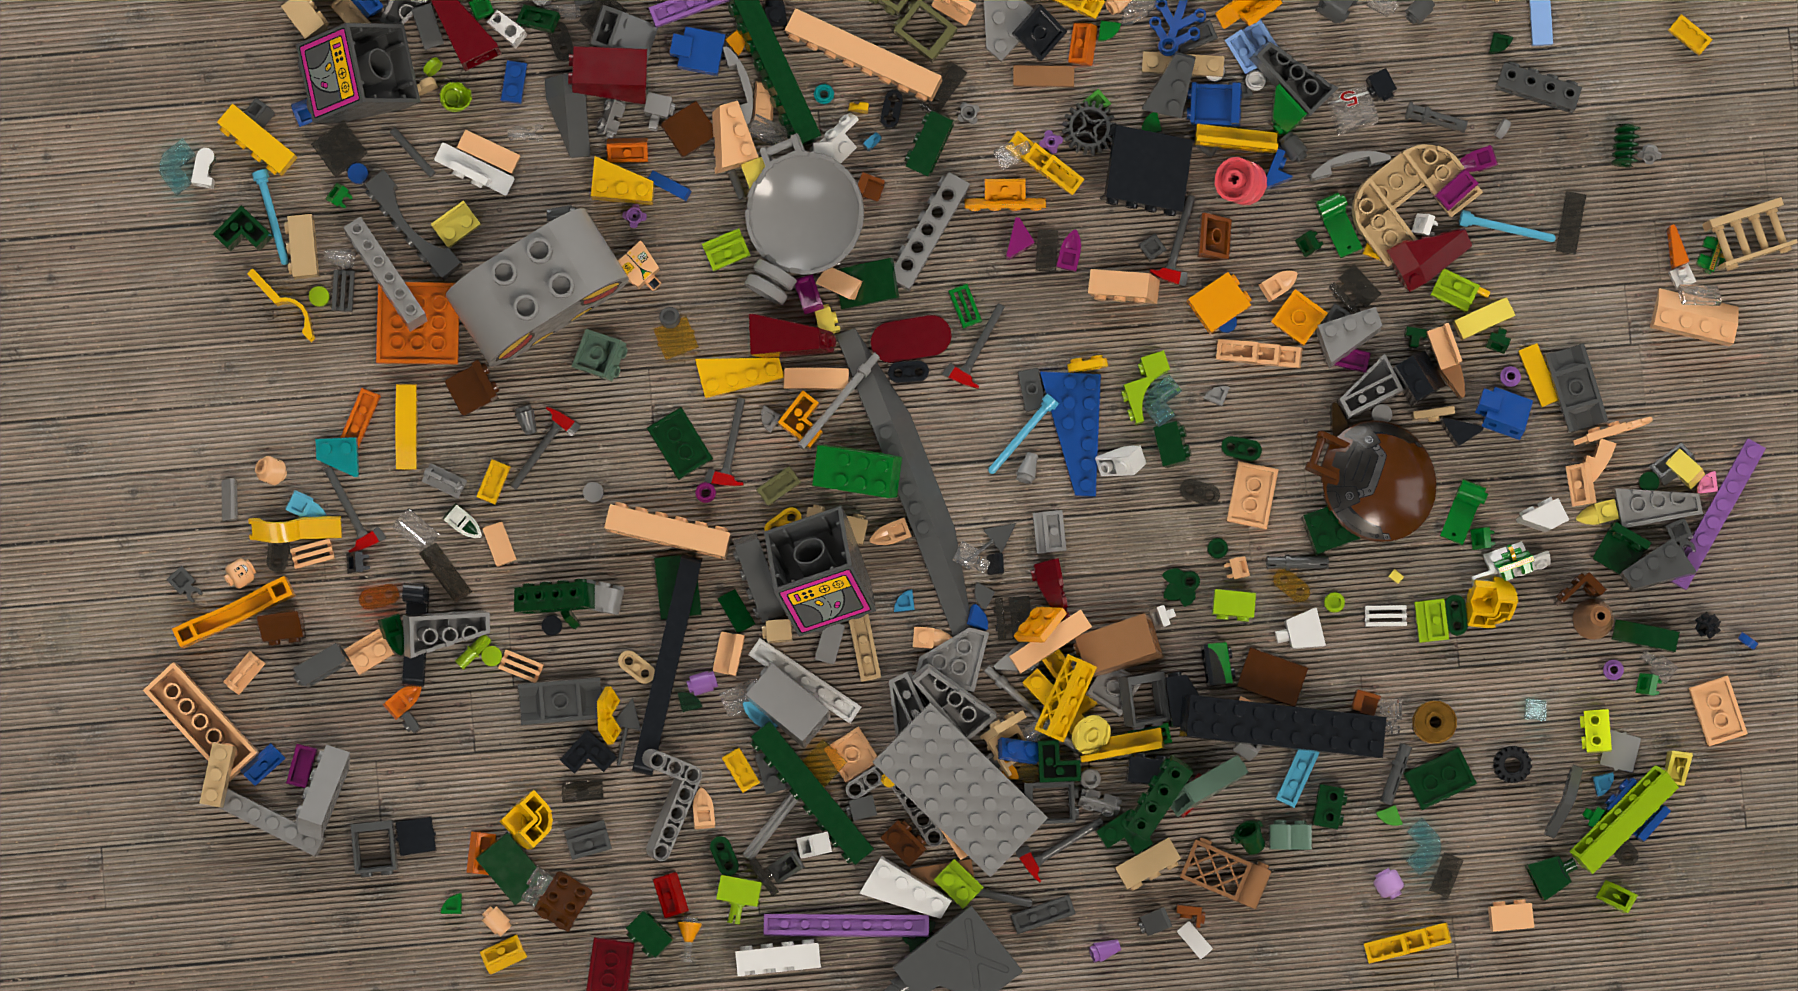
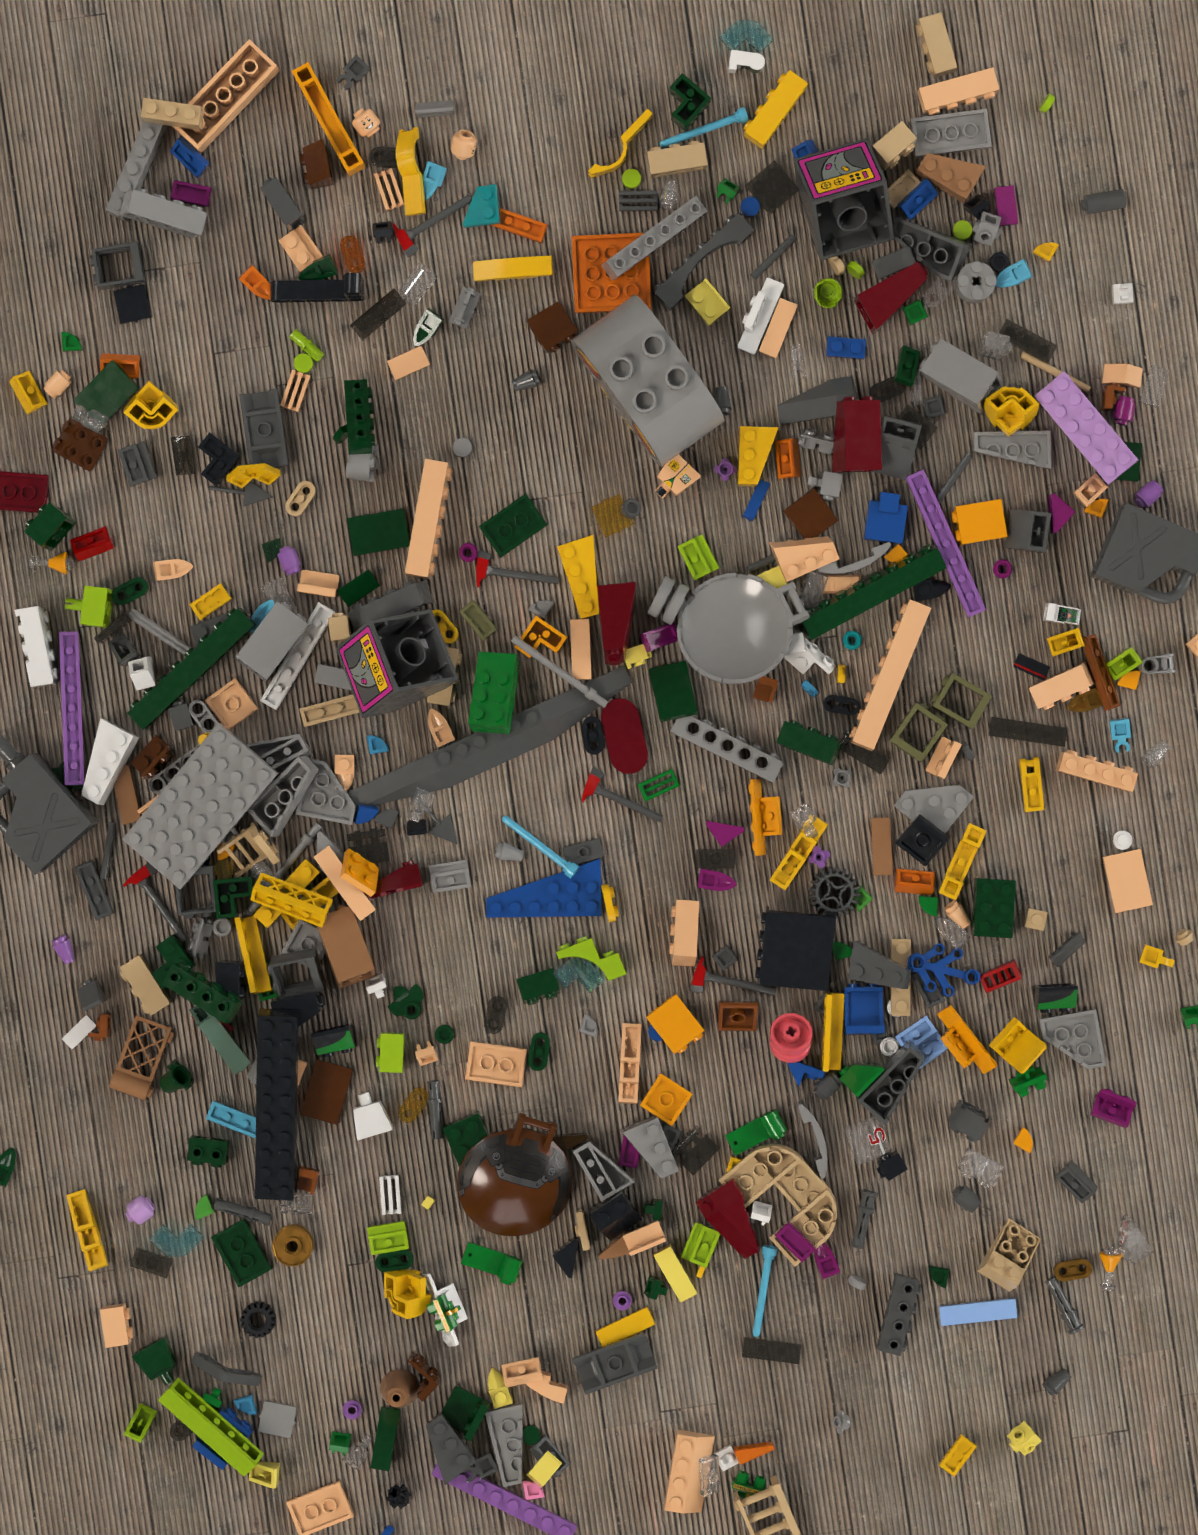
camera: 95 degrees right, 5 degrees up
light nougat hinge [224,651,265,695] -> none
dark grey slope [244,98,275,128] -> none
dark grey plate [402,711,422,734] -> none
light grey wedge [403,610,490,658] -> none
yellow plate [476,459,511,505] -> none
white leg [486,10,527,49] -> none
dark grey piece [510,407,581,490] -> none
black tile [541,615,562,636] -> none
sand green plate [571,329,628,382] -> none
black beam [632,553,702,776] -> none
light grey beam [642,749,702,861] -> none
clear yellow piece [803,739,847,788] -> none
light nougat slope [816,267,863,300] -> none
lime plate [934,859,984,909] -> none
blue plate [998,737,1038,765] -> none
light yellow tile [1072,715,1111,755] -> none
white slope [1095,445,1147,476] -> none
light nougat plate [1259,271,1298,302] -> none
sand green brick [1269,820,1312,850] -> none
dark green tile [1295,230,1323,258] -> none
lime tile [1324,592,1345,613] -> none
light grey tile [1371,404,1392,422] -> none
green tile [1470,527,1495,550] -> none
blue piece [1475,387,1533,440] -> none
white slope [1516,497,1569,532] -> none
clear light blue slope [1524,699,1547,721] -> none
light nougat plate [1573,416,1653,445] -> none
neon yellow brick [1580,709,1612,753] -> none
dark green piece [1611,124,1641,168] -> none

